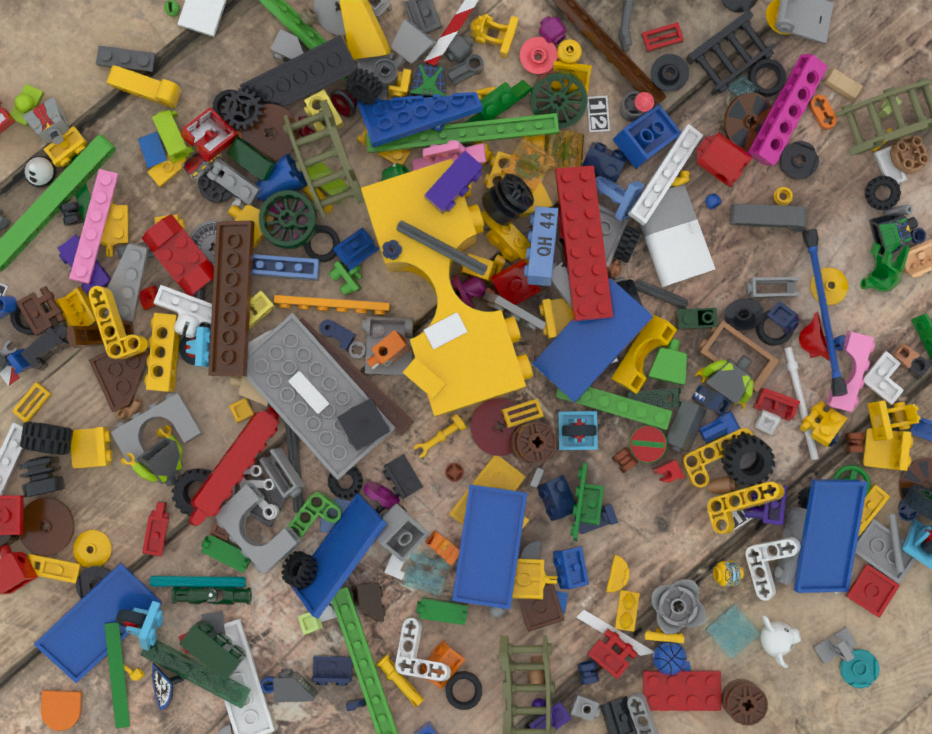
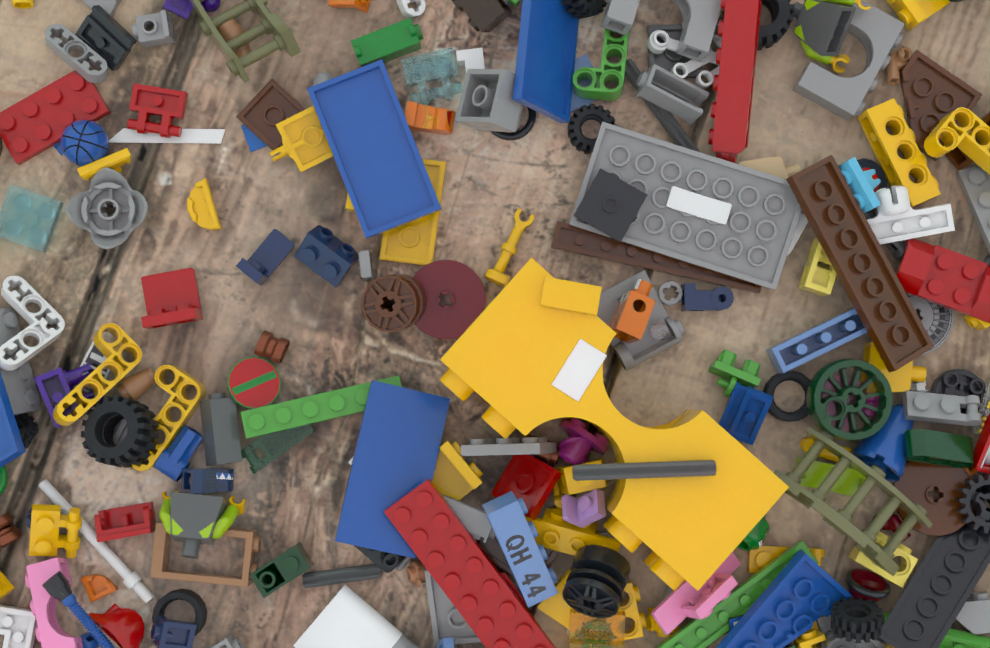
camera: 150 degrees right, 0 degrees up
red tile [139,285,158,310] -> none
yellow tile [229,398,254,423] -> none
light orange plate [274,295,391,315] -> none
magenta plate [363,481,400,509] -> none
dark blue plate [382,240,402,260] -> none
black bracket [383,454,423,499] -> none
dark purple brick [424,150,483,214] -> none
copper wheel [445,462,464,482] -> none
yellow tile [501,398,544,428] -> none
dark grey tile [520,540,541,560] -> none
blue bracket [553,546,589,589] -> none
medium azure plate [558,411,598,450] -> none
green bracket [570,462,604,542] -> none
dark blue wheel [577,661,600,685] -> none
yellow arch [611,314,677,394] -> none
black tyre [613,226,641,263] -> none
yellow tile [614,590,640,632] -> none
bright green torso [647,339,687,385] -> none
red hinge [652,459,685,483] -> none
head [713,561,744,587] -> none
black dish [724,299,763,331] -> none
white tile [754,409,781,435] -> none
none -> orange tile [80,574,118,602]
none -> red bracket [141,268,203,329]
none -> lavender bracket [562,488,606,528]

